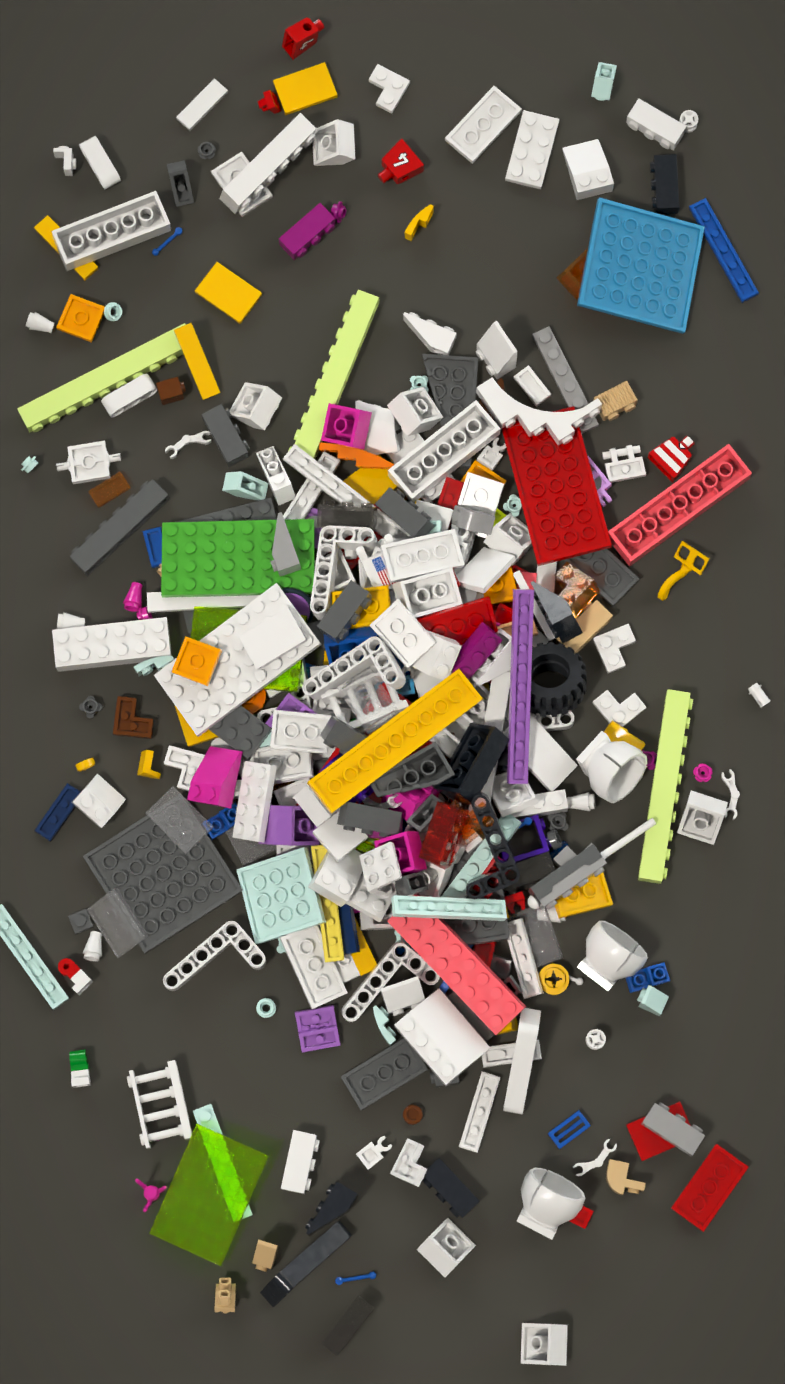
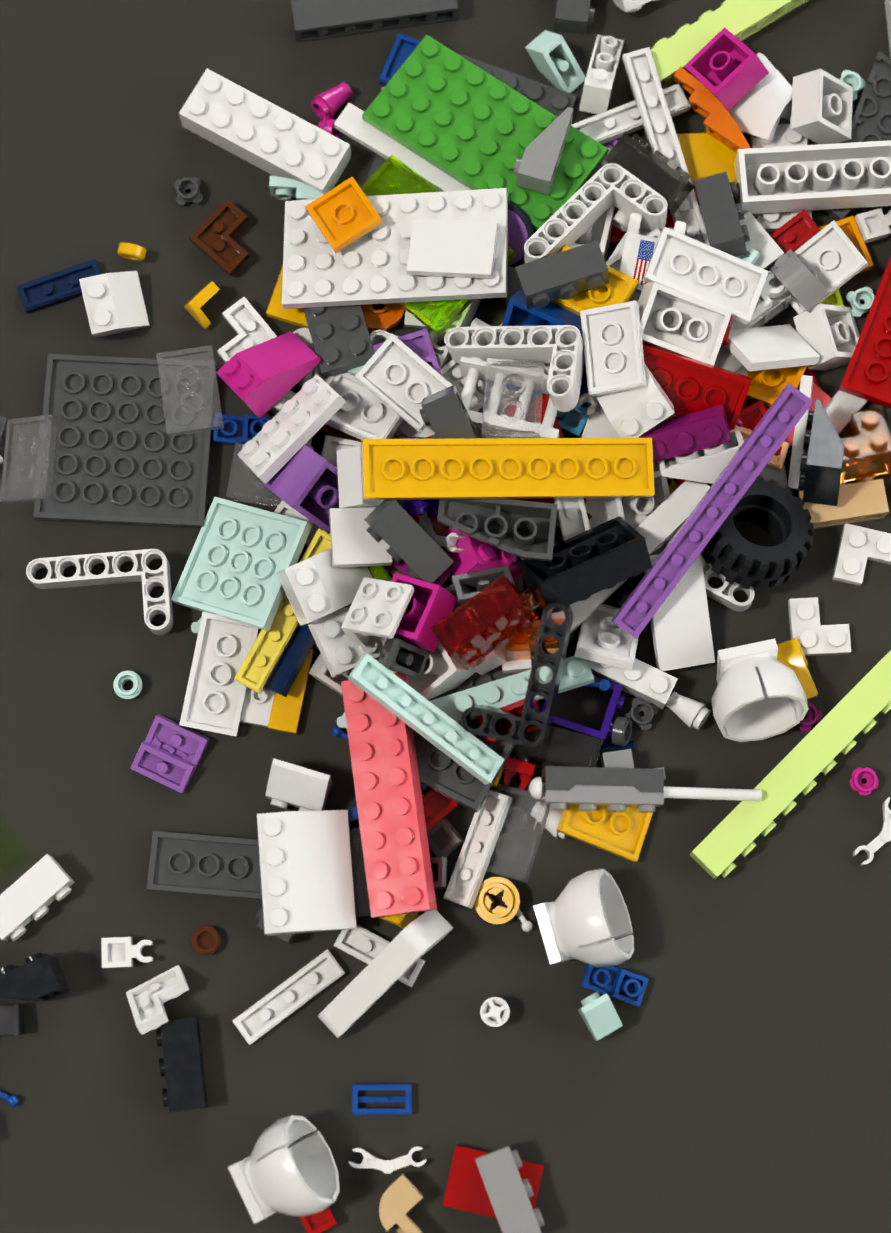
camera: 35 degrees right, 0 degrees up
white cone [57,612,85,629] -> none
white beam [342,942,440,1022] -> none
light aqua slope [373,1005,396,1046] -> none
white slope [417,1218,476,1277] -> none
white slope [677,791,728,845] -> none

